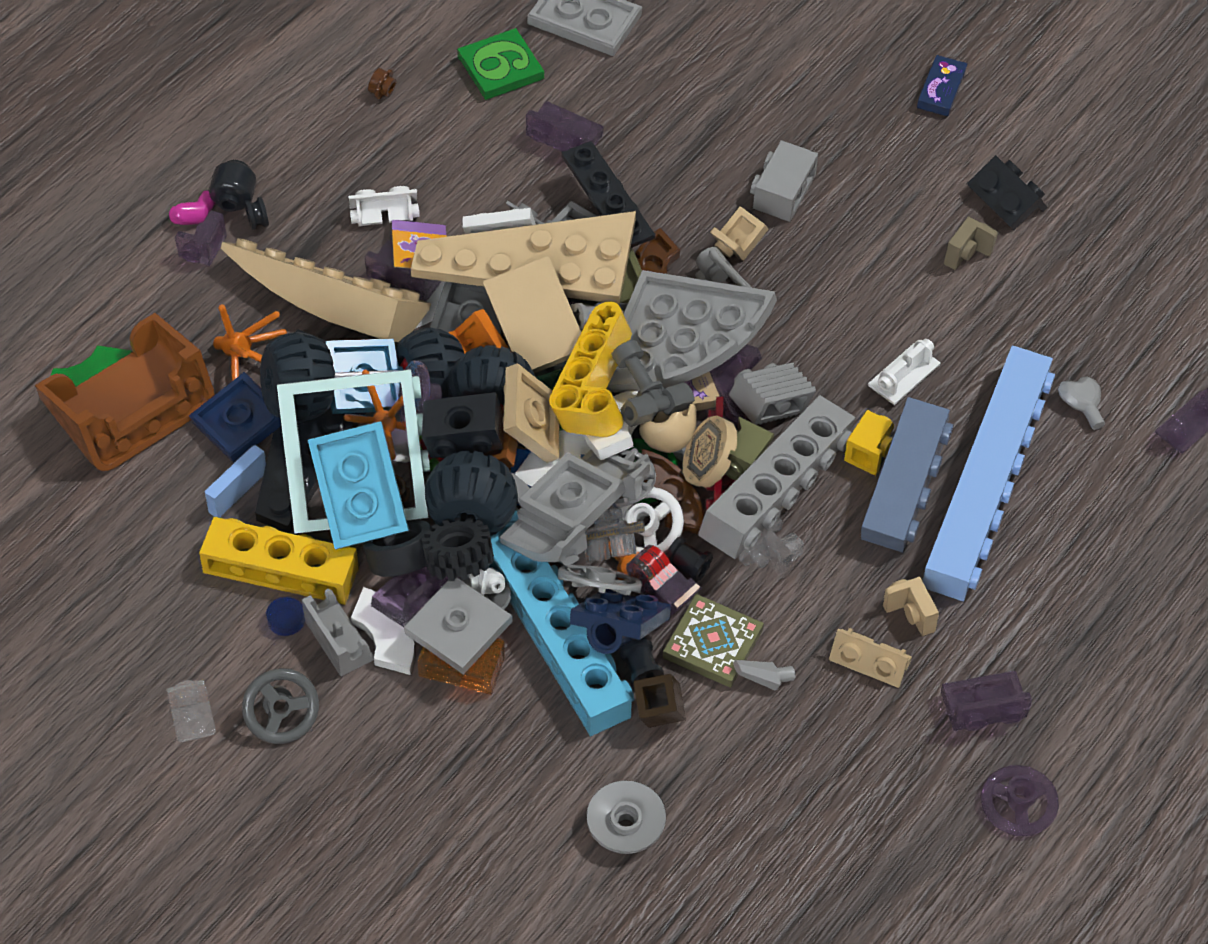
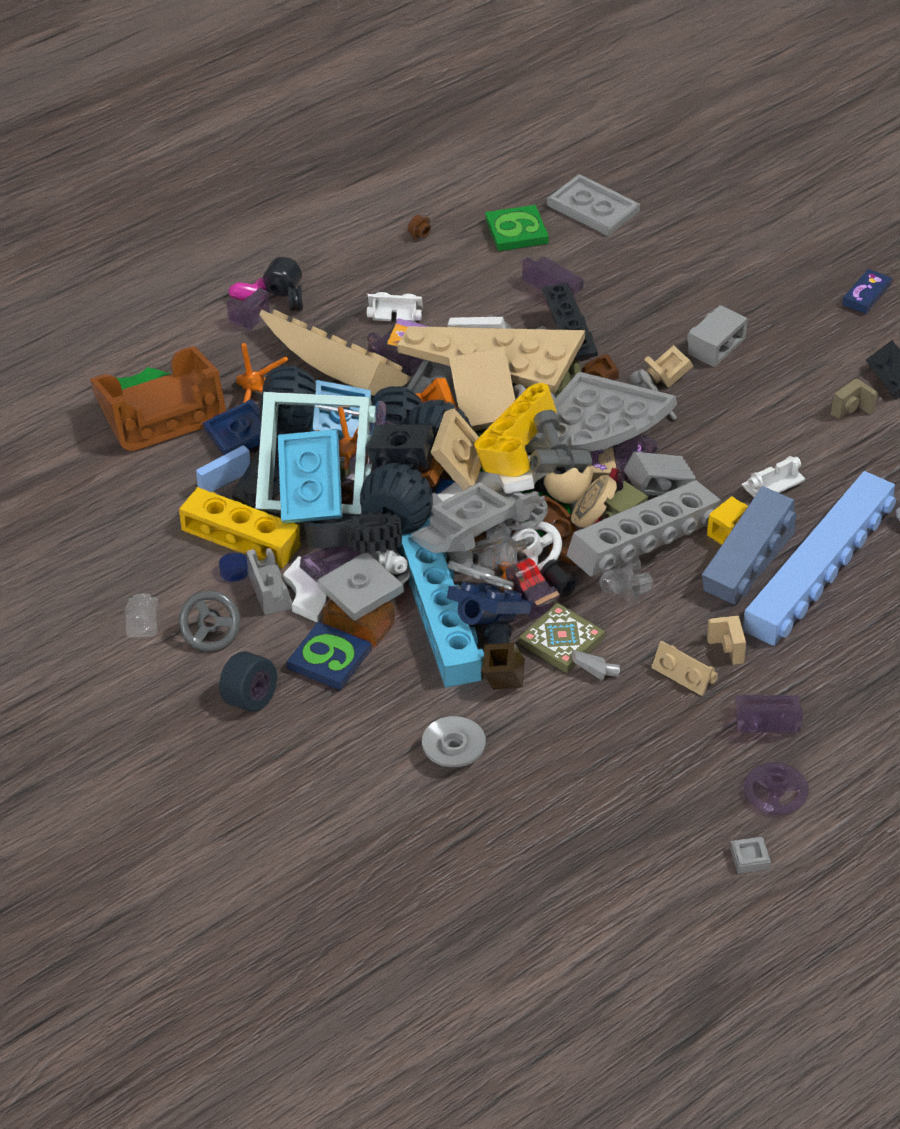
camera: 15 degrees right, 10 degrees down
none -> black wheel [219,651,277,712]
none -> dark blue tile [287,622,372,691]
none -> light grey tile [730,837,771,874]

